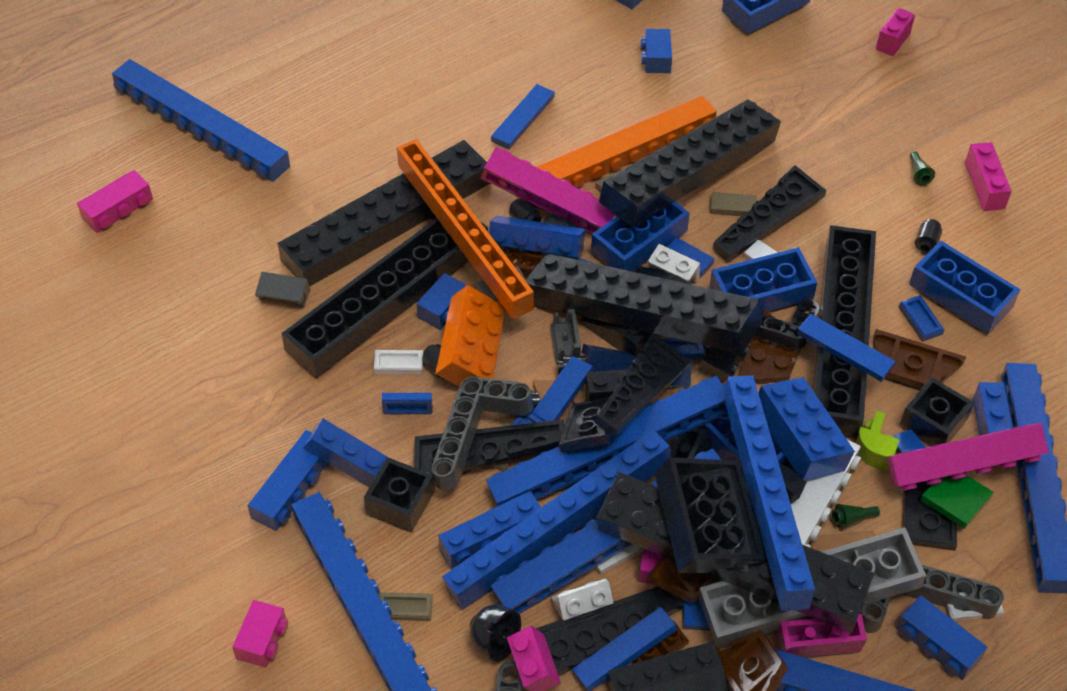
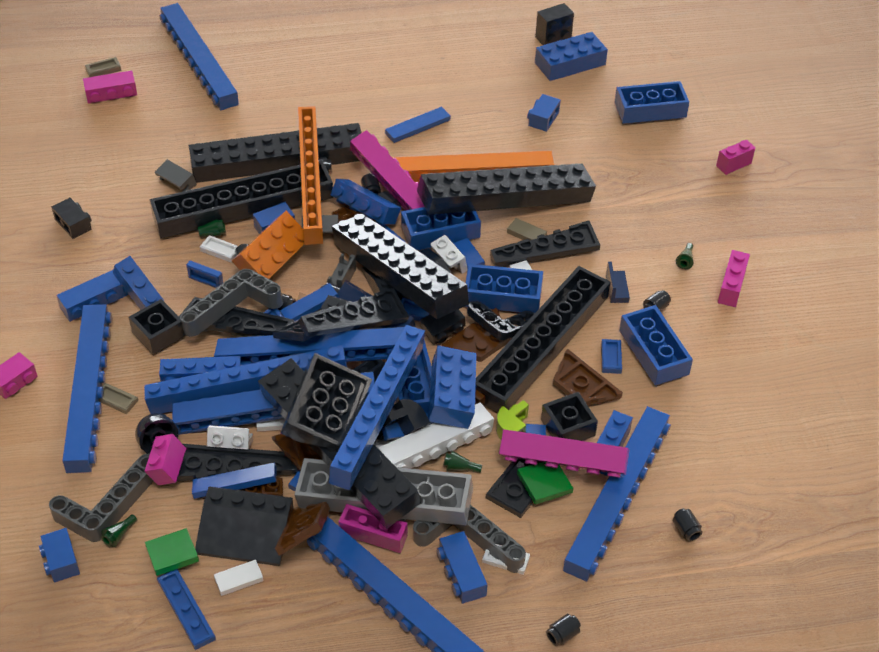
camera: 25 degrees right, 5 degrees down
blue tile [797,314,895,382] -> none
none -> black brick [51,198,92,239]
none -> dark tan tile [85,57,122,77]
none -> dark green cone [198,219,226,237]
none -> dark blue panel [606,261,630,303]

